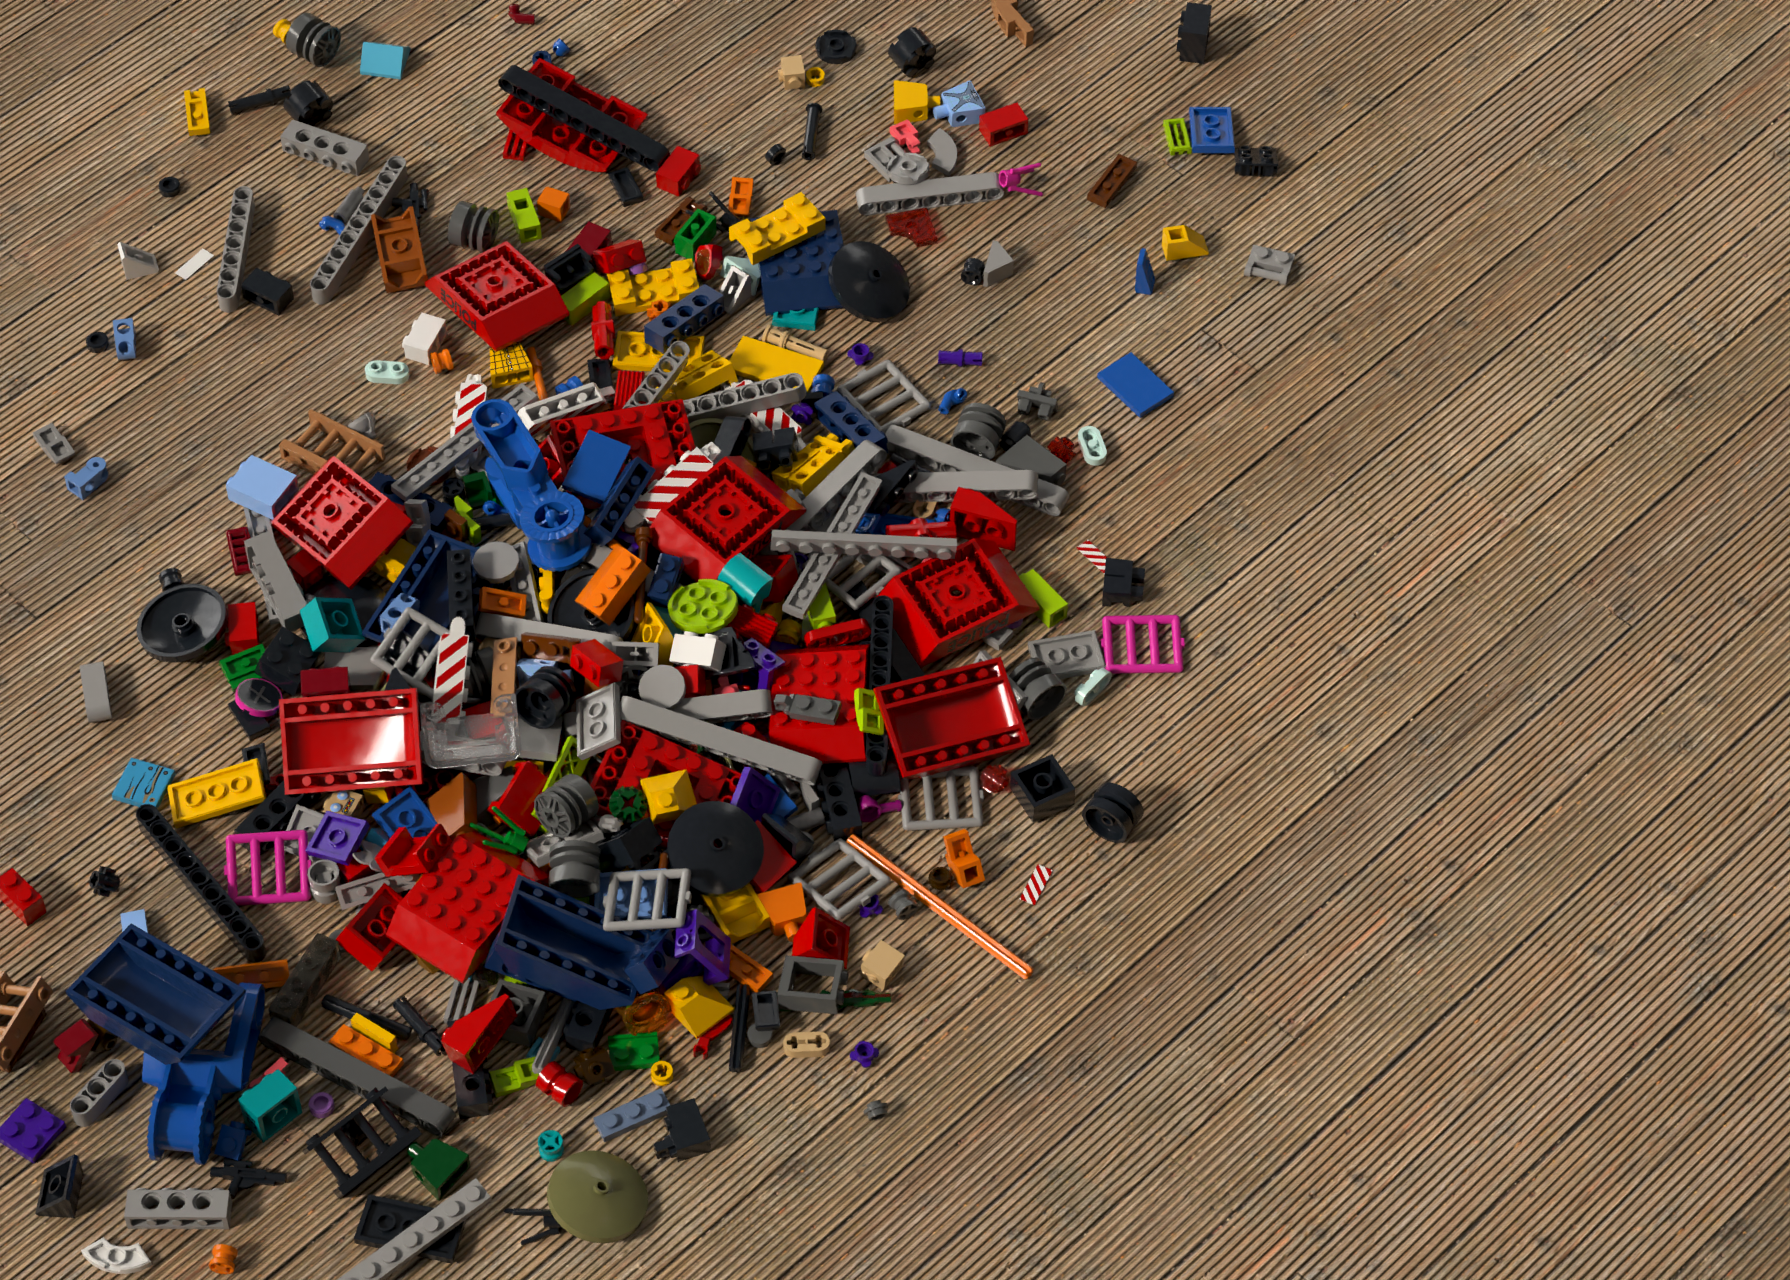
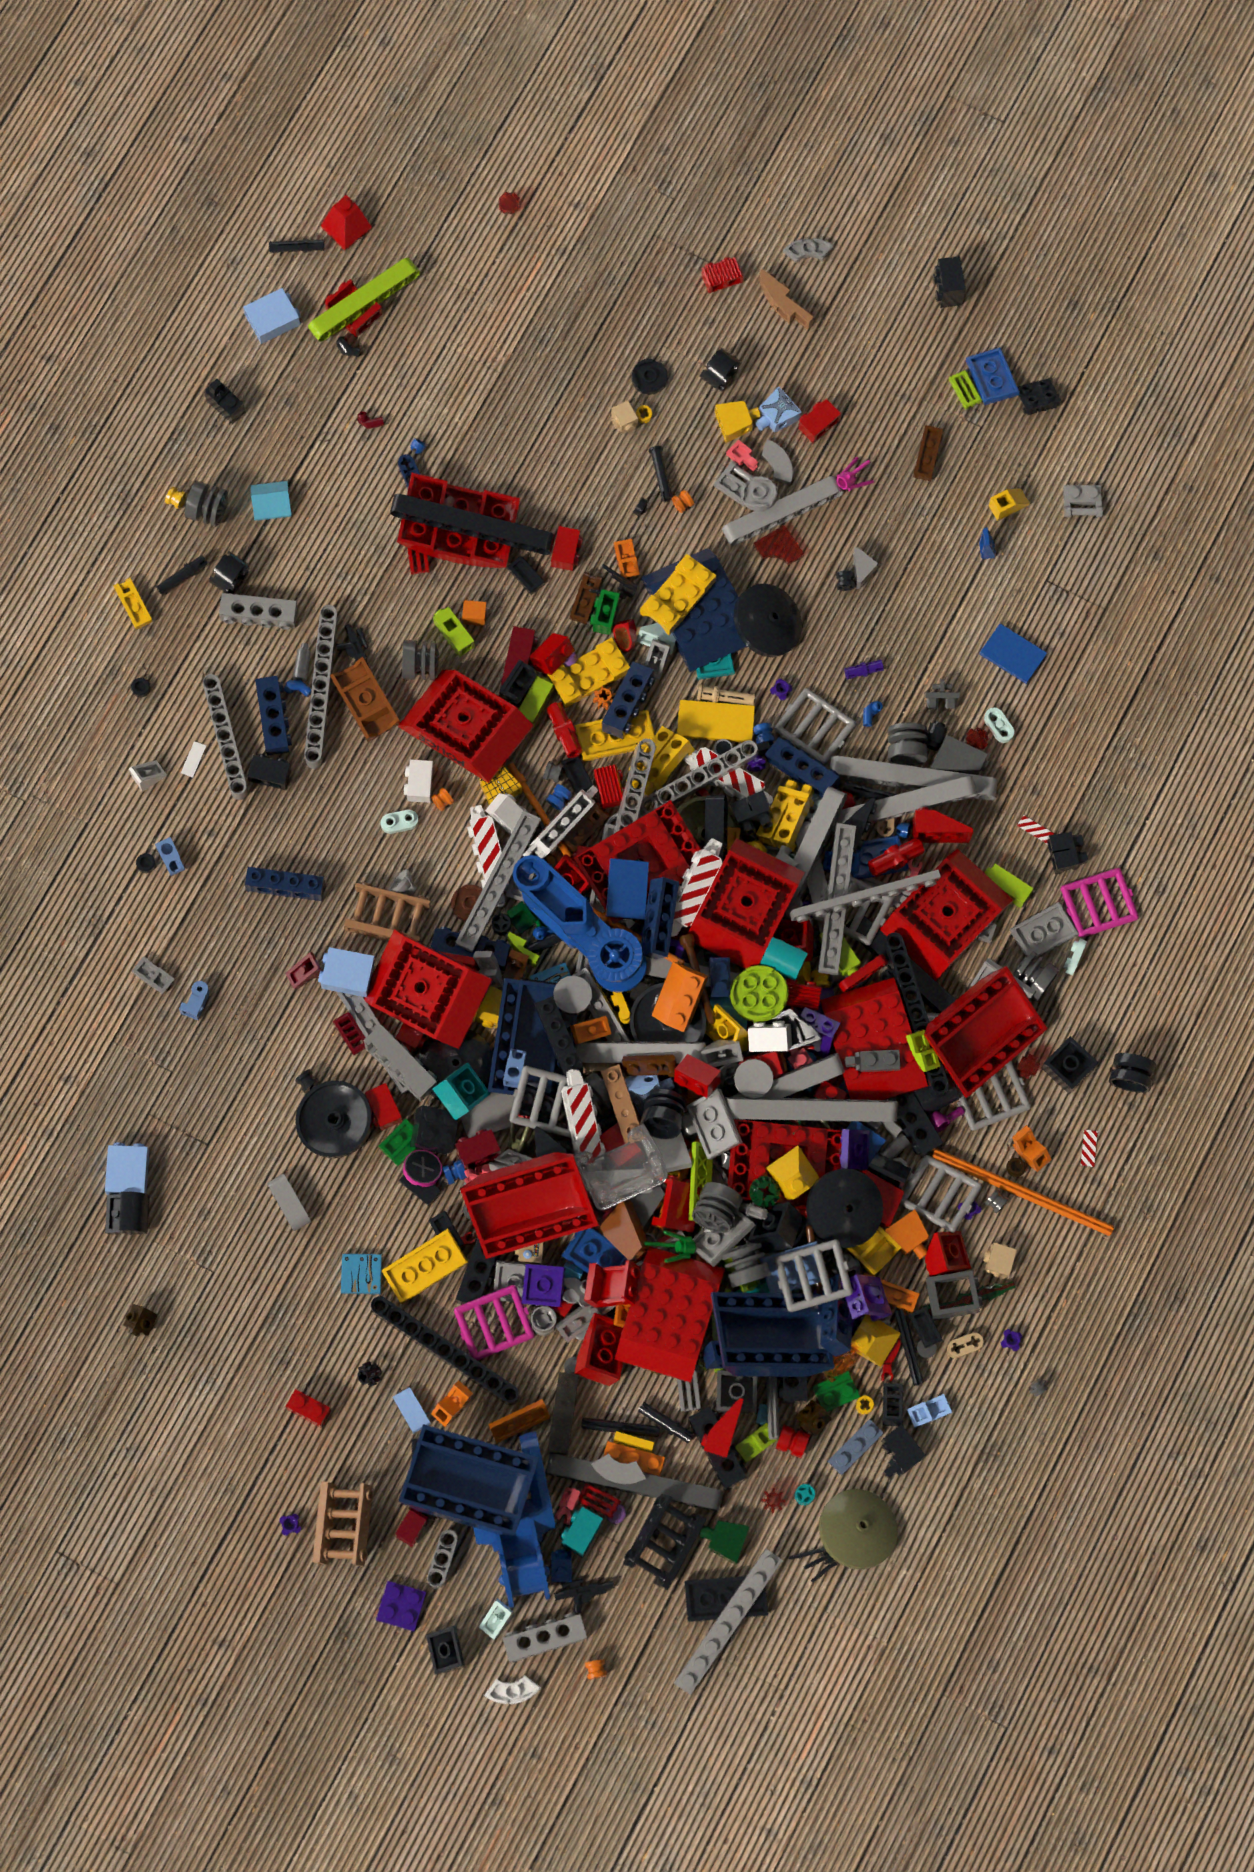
camera: 20 degrees left, 20 degrees up
none -> dark blue brick [245,867,325,901]
none -> dark blue brick [255,676,292,756]
none -> dark red slope [285,952,321,989]
none -> orange brick [431,1380,473,1427]
none -> light aqua slope [479,1599,514,1640]
none -> white brick [485,793,529,835]
none -> dark grey wheel [543,761,564,783]
none -> red tile [579,1483,621,1519]
none -> light grey tile [591,1454,646,1485]
none -> orange wheel [672,490,694,513]
none -> clear red gear [760,1488,786,1514]
none -> black slope [882,1383,903,1426]
none -> light blue slope [907,1394,953,1428]

